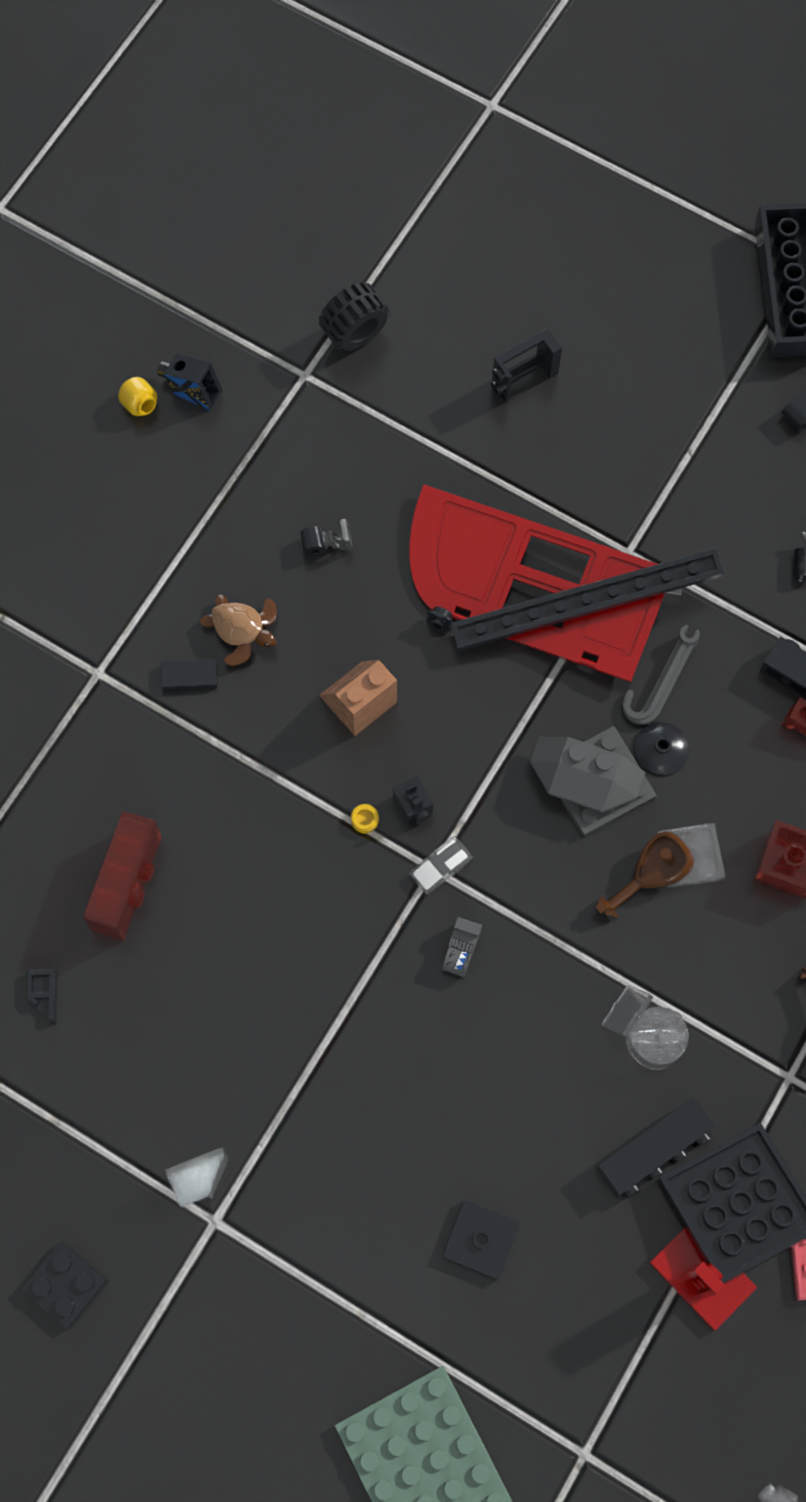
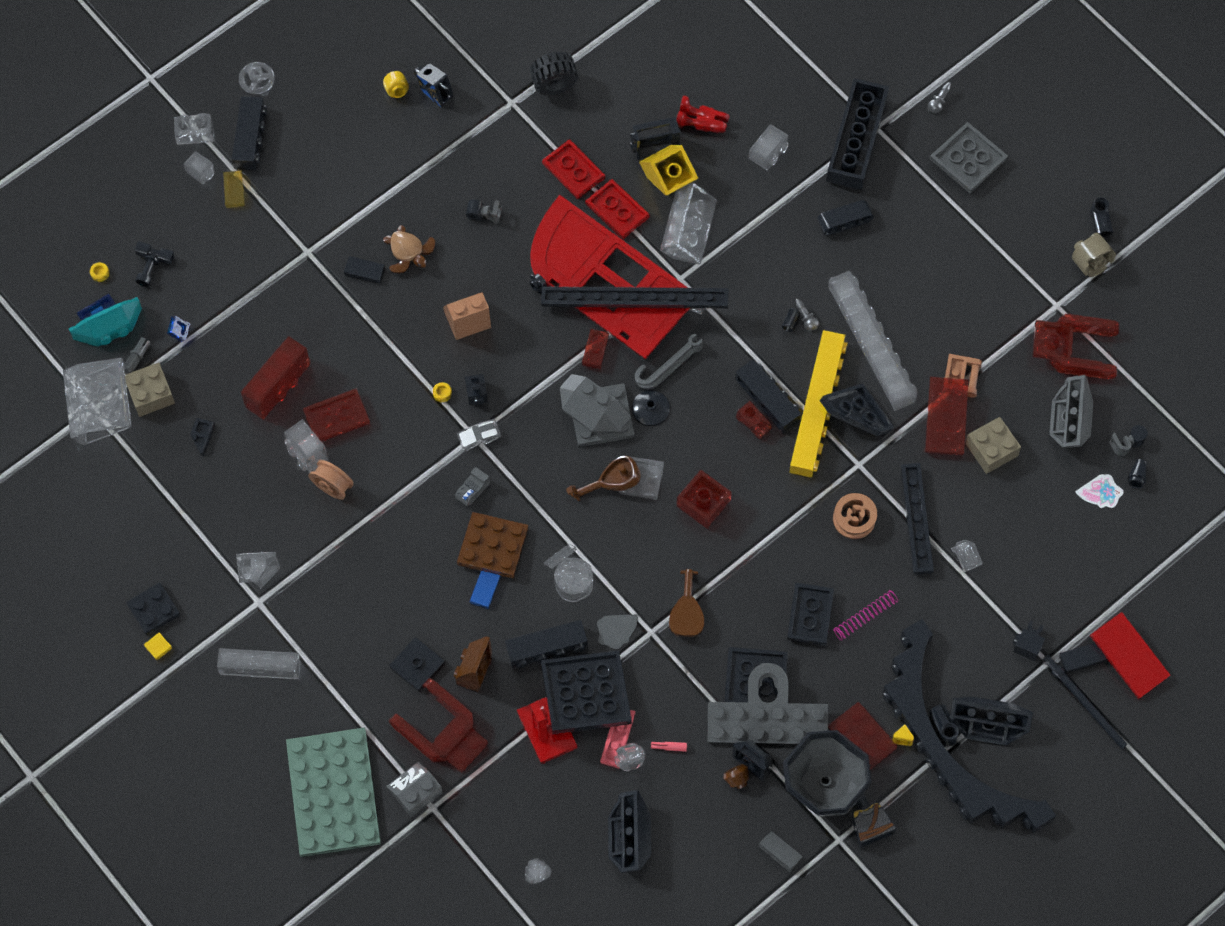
camera: 20 degrees right, 5 degrees down
none -> yellow tile [144,633,172,660]
none -> clear brick [217,648,301,679]
none -> clear brick [284,419,329,473]
none -> clear red plate [303,389,370,443]
none -> nougat wheel [309,460,354,500]
none -> dark grey slope [386,762,443,817]
none -> clear red plate [388,678,488,773]
none -> reddish brown slope [454,636,493,692]
none -> reddish brown plate [457,512,528,578]
none -> blue tile [470,571,501,609]
none -> red tile [542,139,605,199]
none -> clear red plate [582,329,609,369]
none -> red tile [585,179,650,239]
none -> dark grey sticker [597,614,638,650]
none -> yellow slope [639,145,698,196]
none -> clear slope [660,182,717,264]
none -> red piece [677,96,730,133]
none -> clear brick [749,124,789,170]

